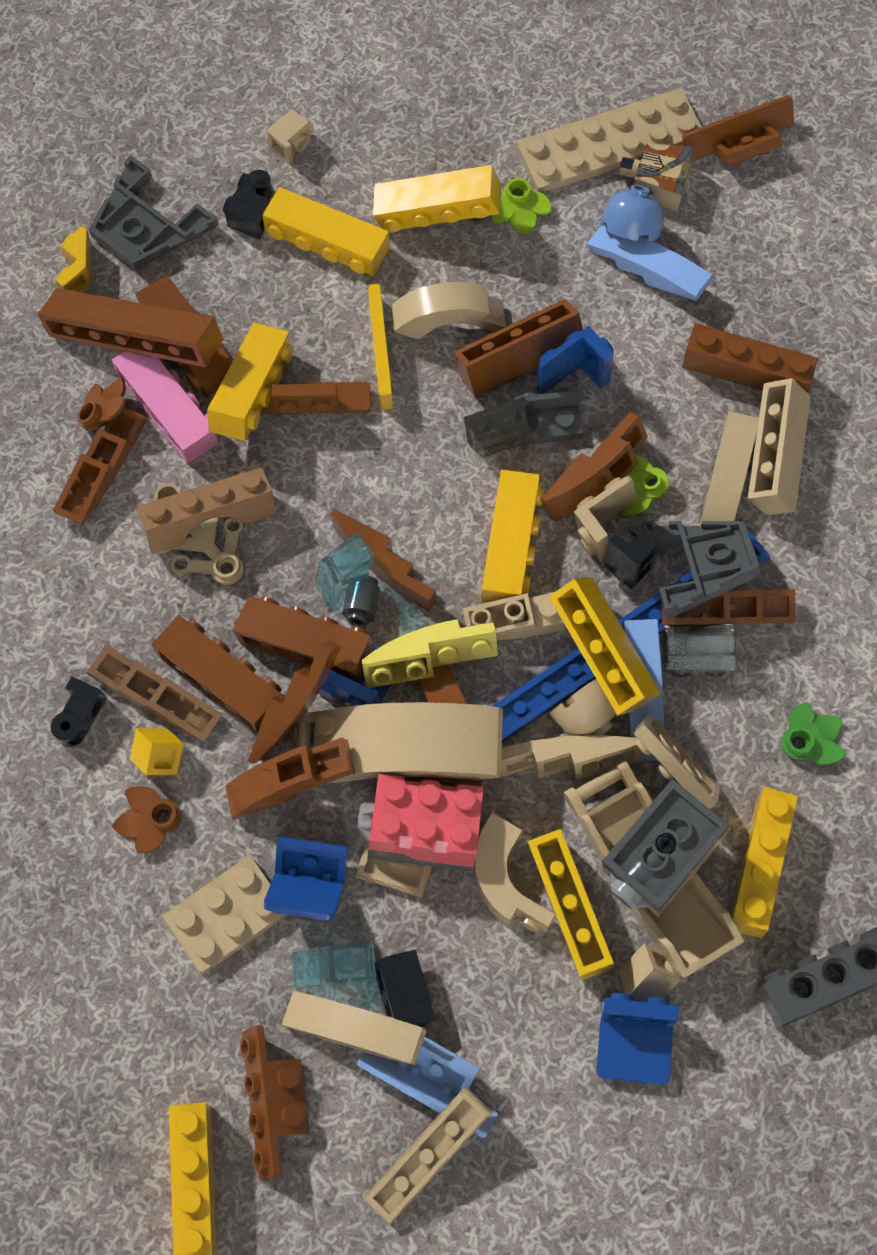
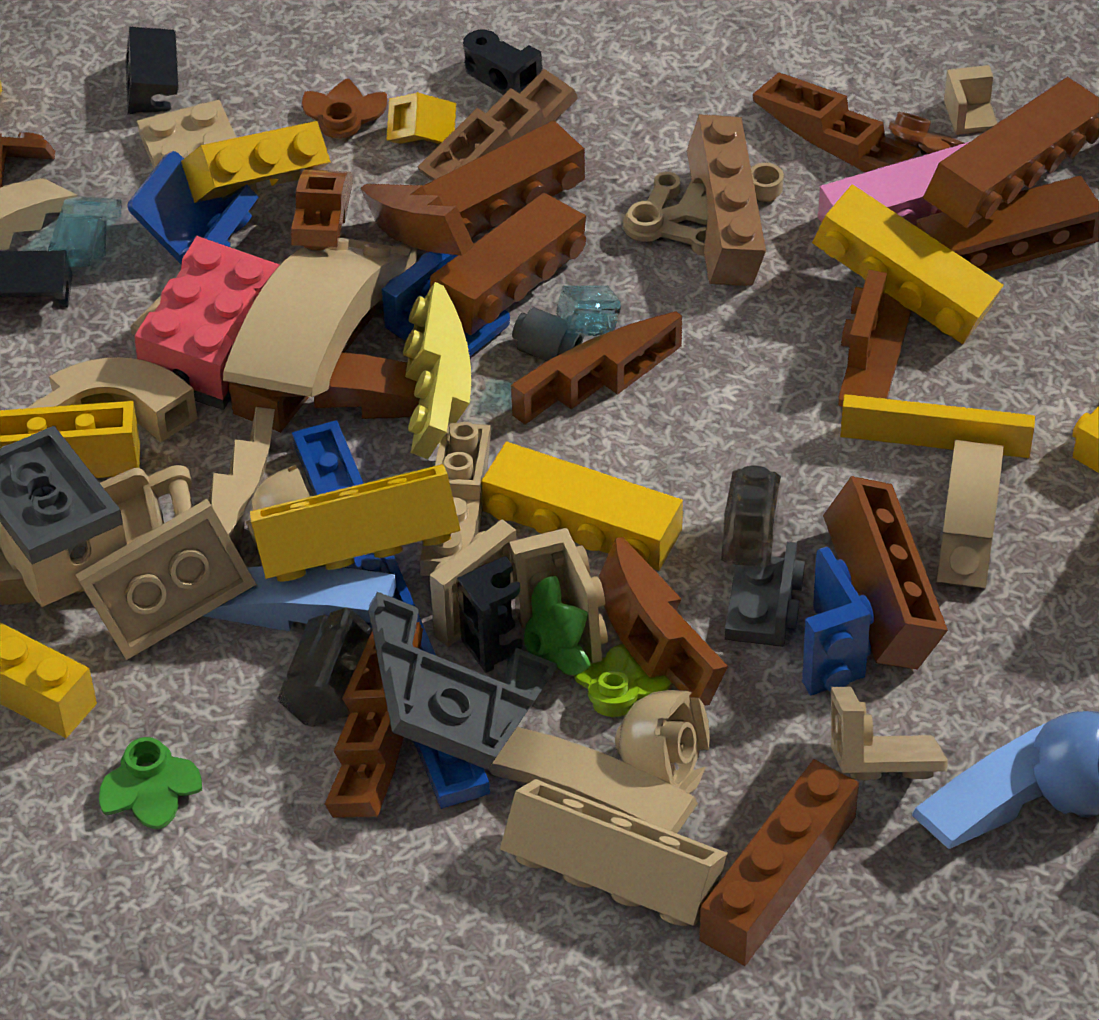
camera: 105 degrees right, 20 degrees down
none -> black hinge [125,26,178,115]
none -> yellow arch [181,121,331,203]
none -> tan plate [430,519,517,647]
none -> bright green plate [524,576,591,676]
none -> tan cylinder [615,690,710,793]
none -> tan bracket [831,687,948,780]
none -> tan panel [944,65,997,135]

